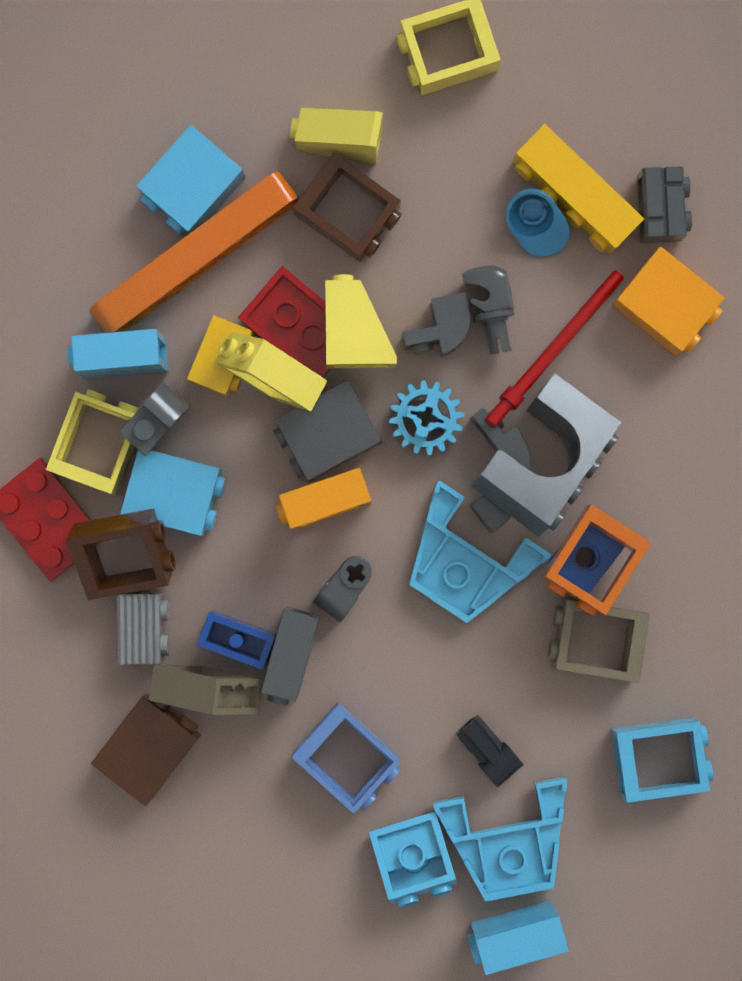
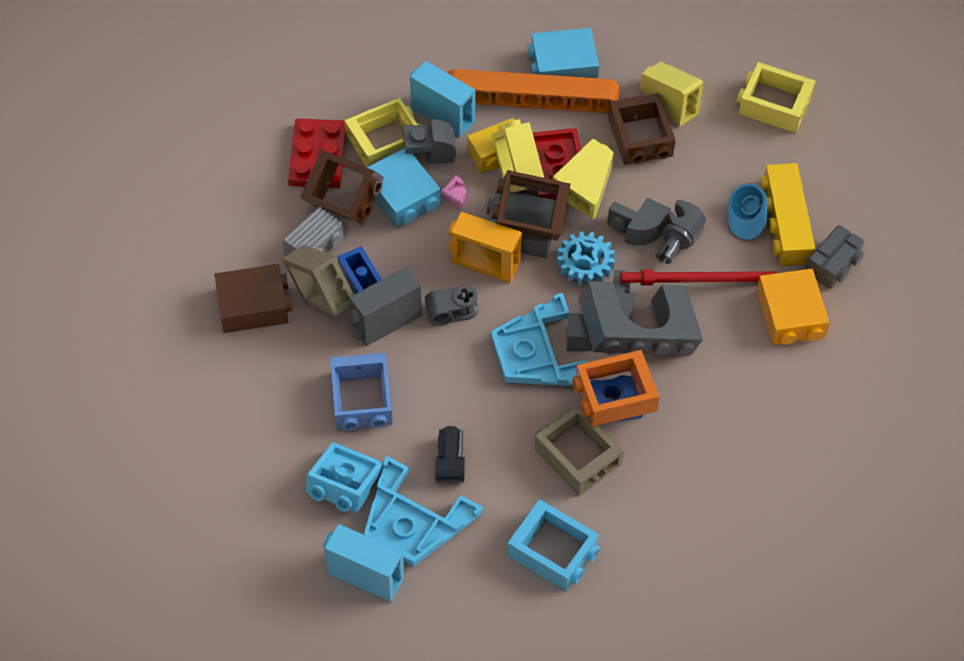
camera: 45 degrees right, 30 degrees down
none -> bright pink tile [441,175,467,210]
none -> reddish brown window [491,170,571,241]

